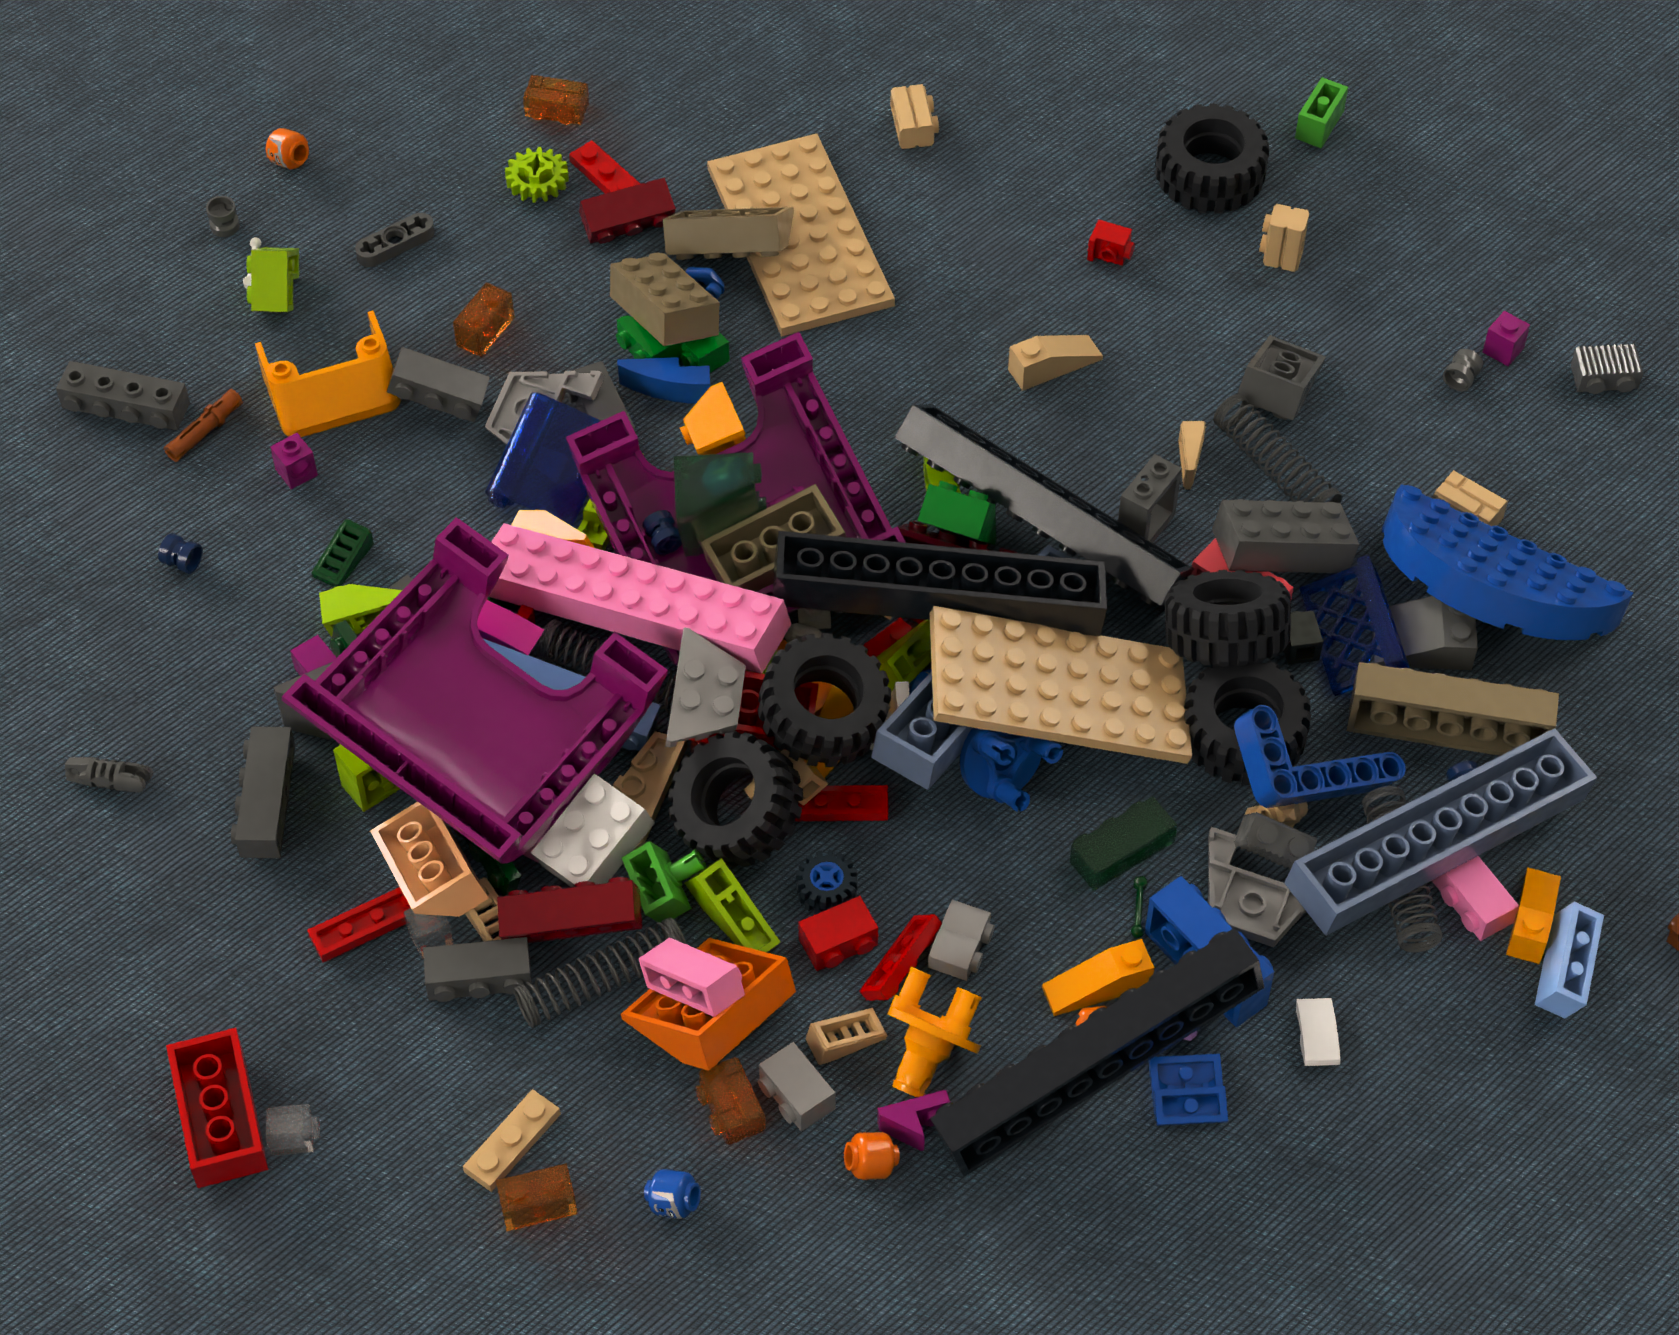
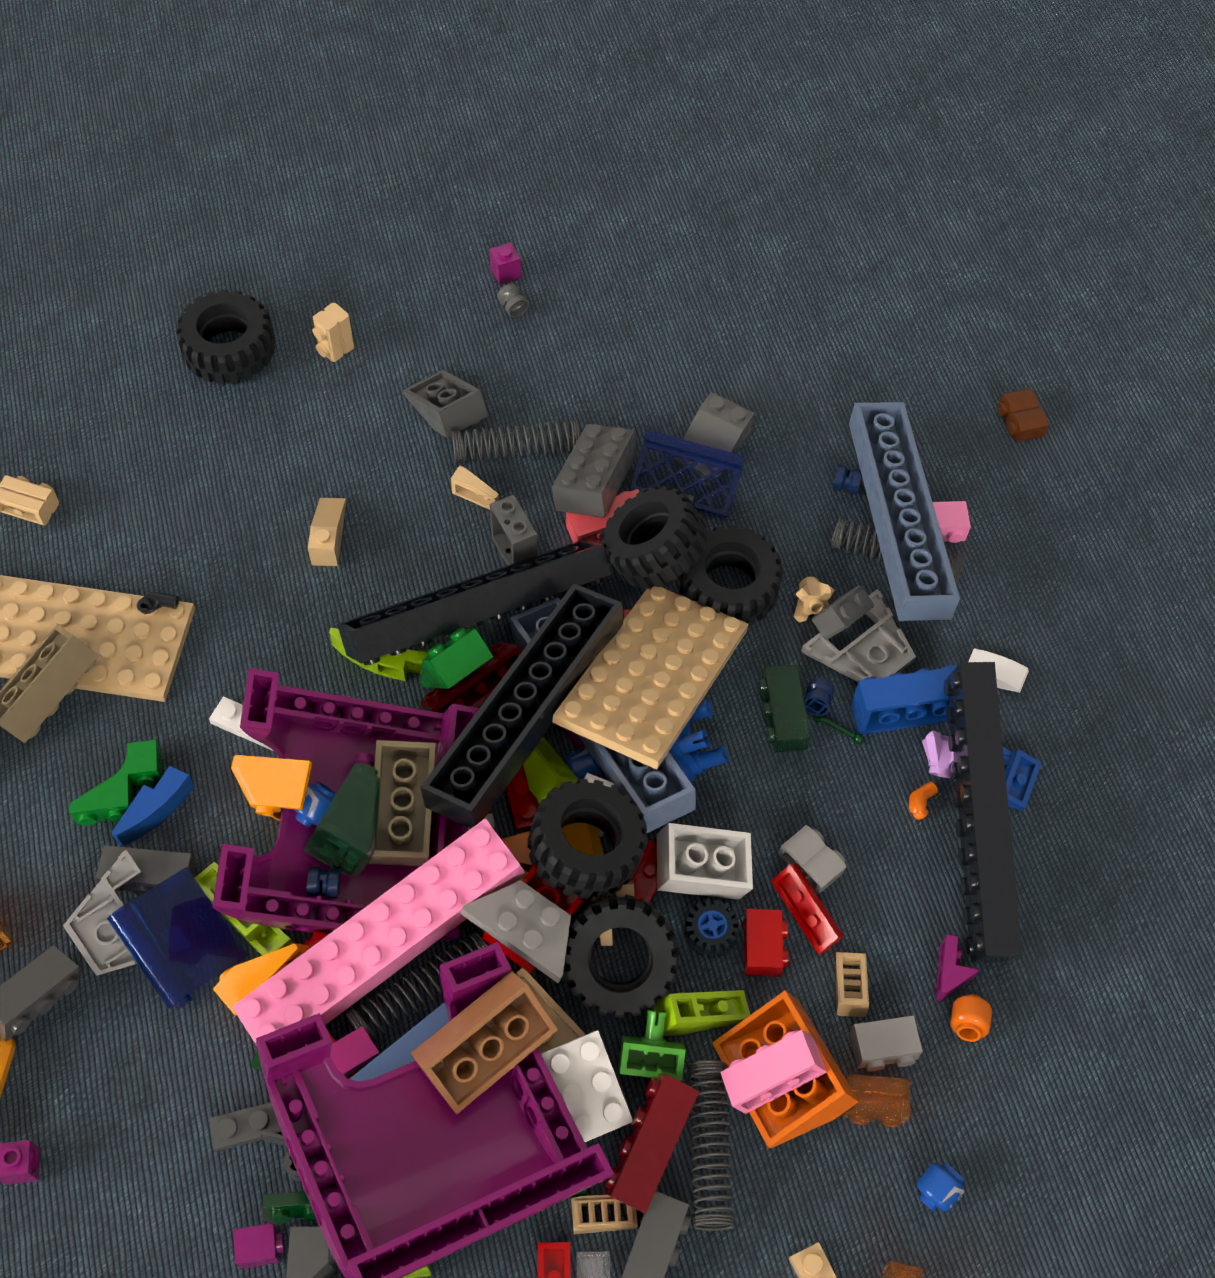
camera: 65 degrees left, 5 degrees up
dark green slope [312,519,374,587] -> none
lime slope [319,584,402,637] -> none
light nougat slope [370,801,489,917] -> none
dark tan brick [610,253,720,346] -> none
blue arm [686,267,725,299] -> none
light orange piece [887,967,982,1097] -> none
light orange slope [1042,939,1154,1016] -> none
red brick [1087,219,1135,266] -> none
blue beam [1234,705,1406,808] -> none
bright green brick [1295,77,1348,148] -> none
dark tan brick [1346,662,1559,756] -> none
blue brick [1382,484,1633,640] -> none
tan brick [1433,470,1508,526] -> none
light orange slope [1506,867,1561,964] -> none
light blue brick [1535,901,1604,1019] -> none
dark grey brick [1571,343,1643,394] -> none
none -> black arm [137,591,179,614]
none -> medium nougat slope [410,971,558,1114]
none -> white brick [657,823,753,900]
none -> dark blue wheel [803,678,835,716]

